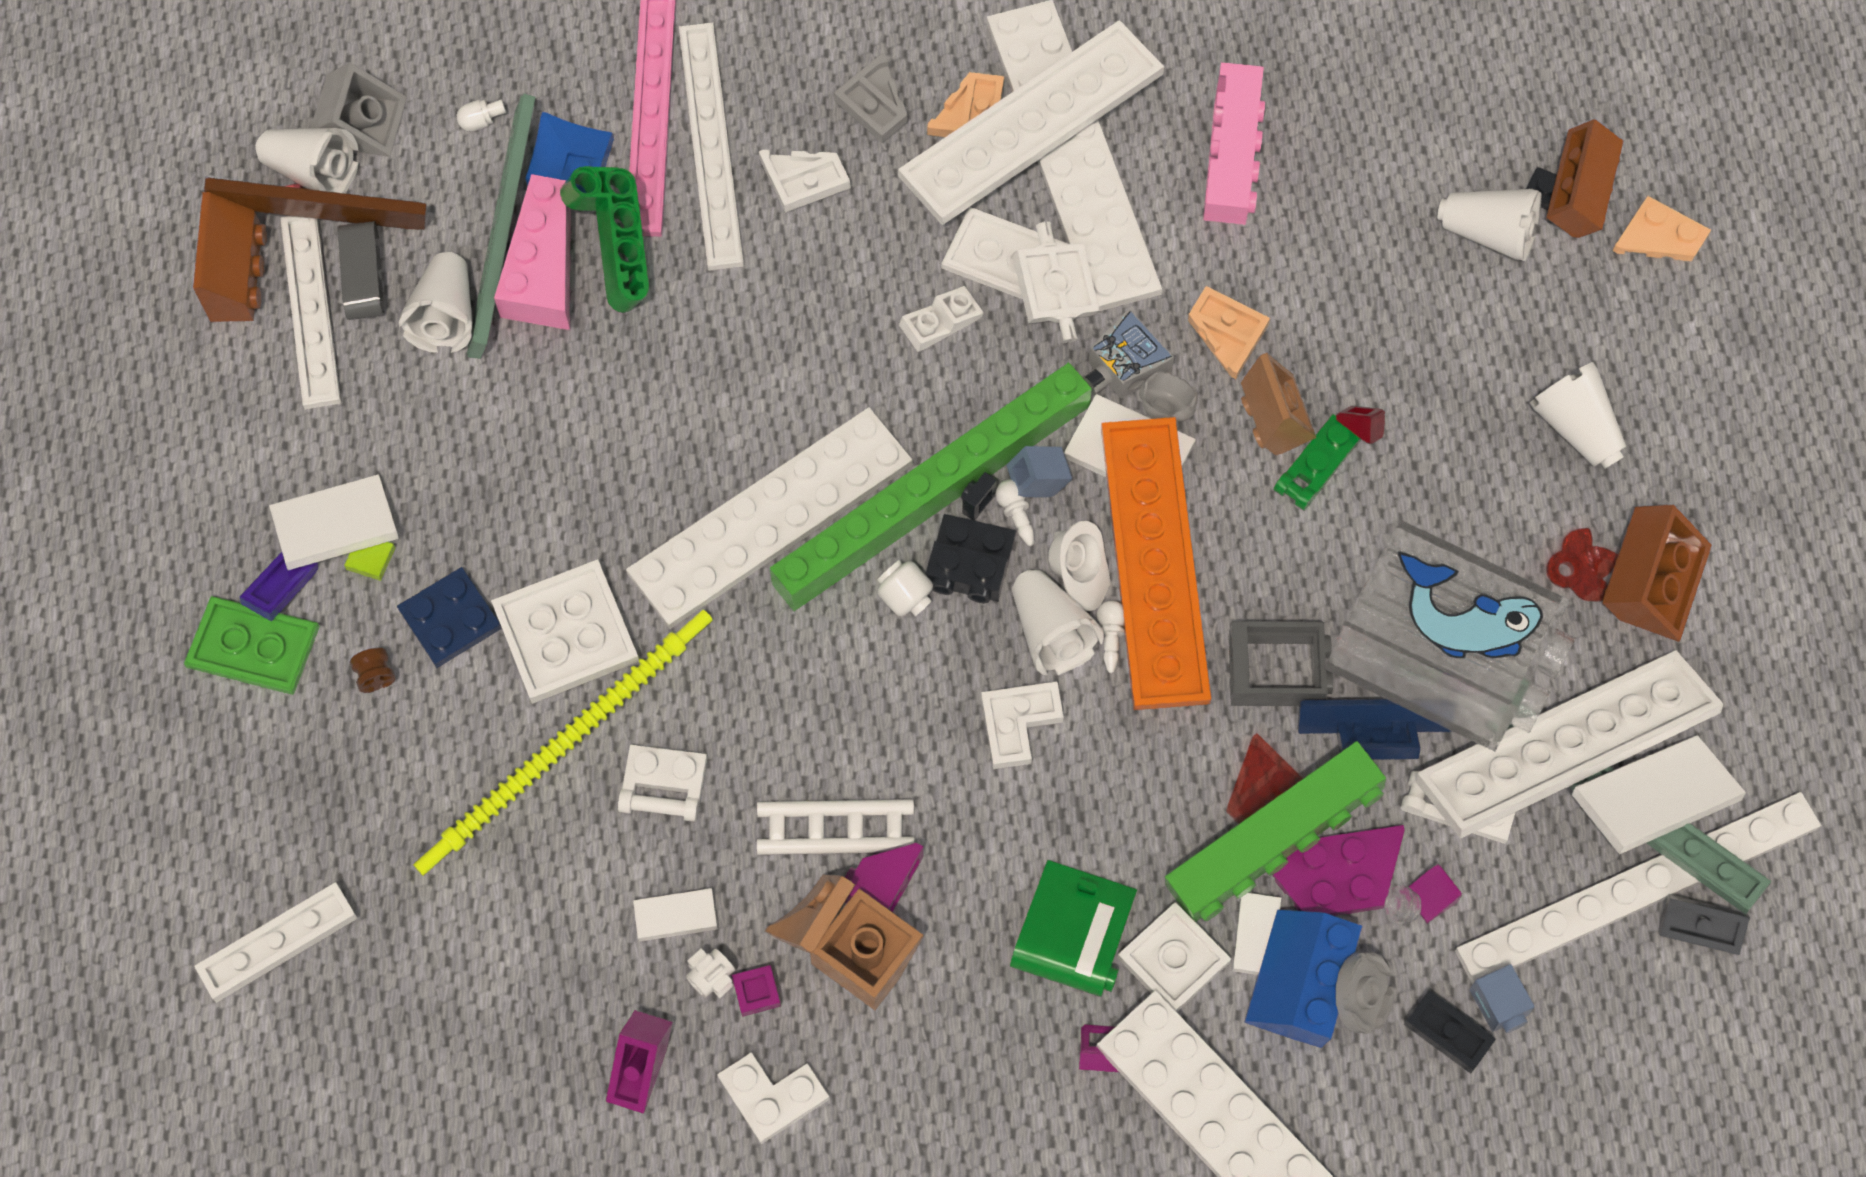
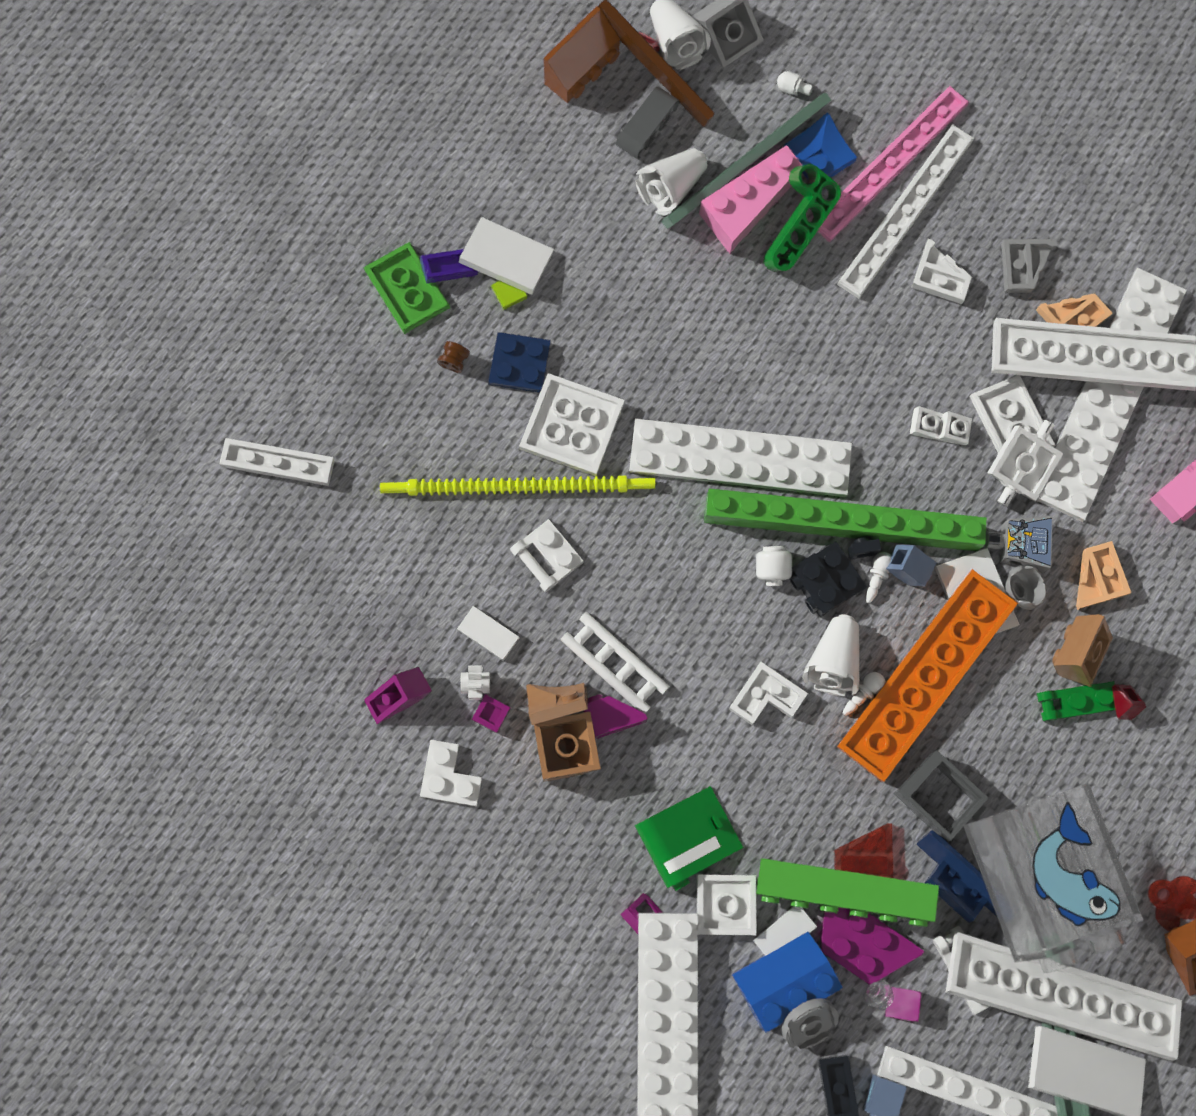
camera: 40 degrees right, 10 degrees up
white tile [280,216,341,410] -> none
white piece [1048,521,1110,611] -> none

